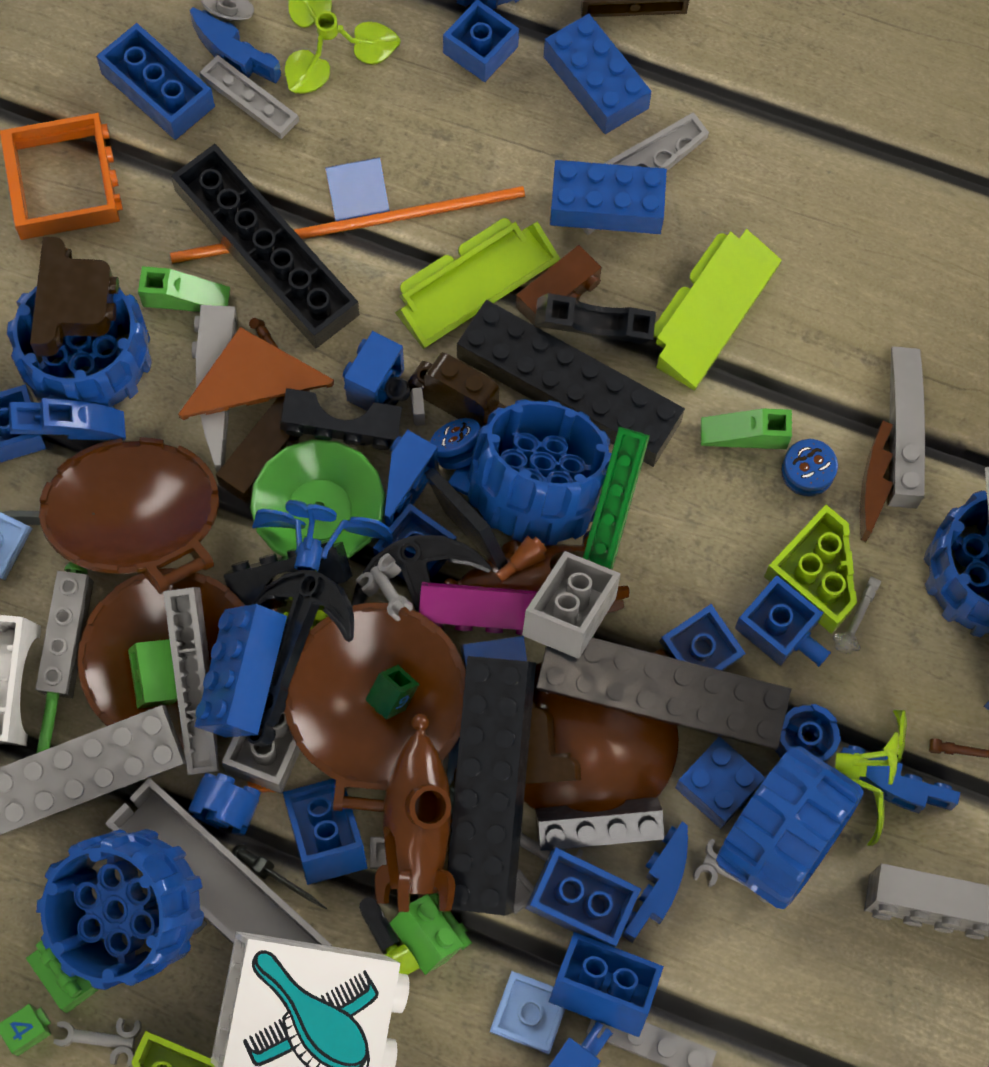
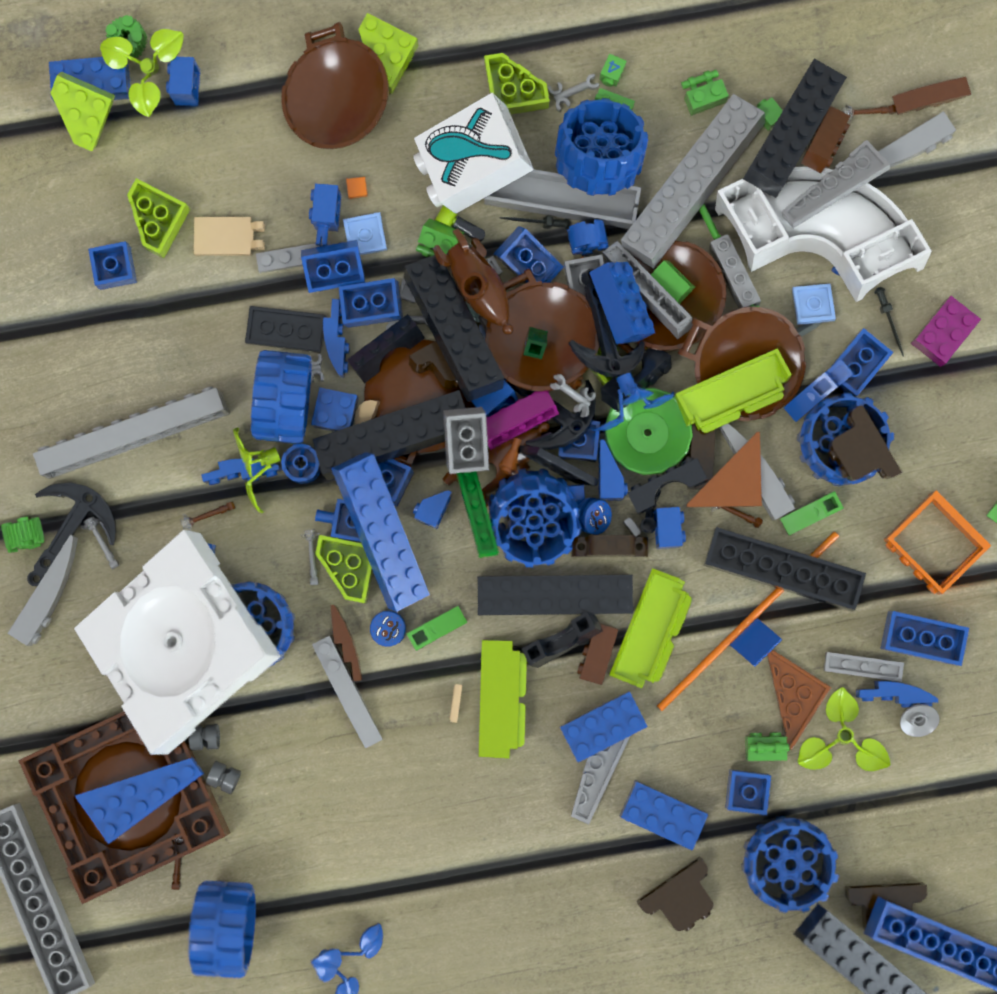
camera: 155 degrees right, 15 degrees up
none -> black tile [245,306,326,353]
none -> brick [331,452,430,612]
none -> tan tile [354,400,381,425]
none -> blue slope [413,490,453,530]
none -> tan tile [450,684,462,723]
none -> lime slope [675,348,792,433]
none -> bright green brick [745,732,789,761]
none -> dark orange tile [767,650,831,750]

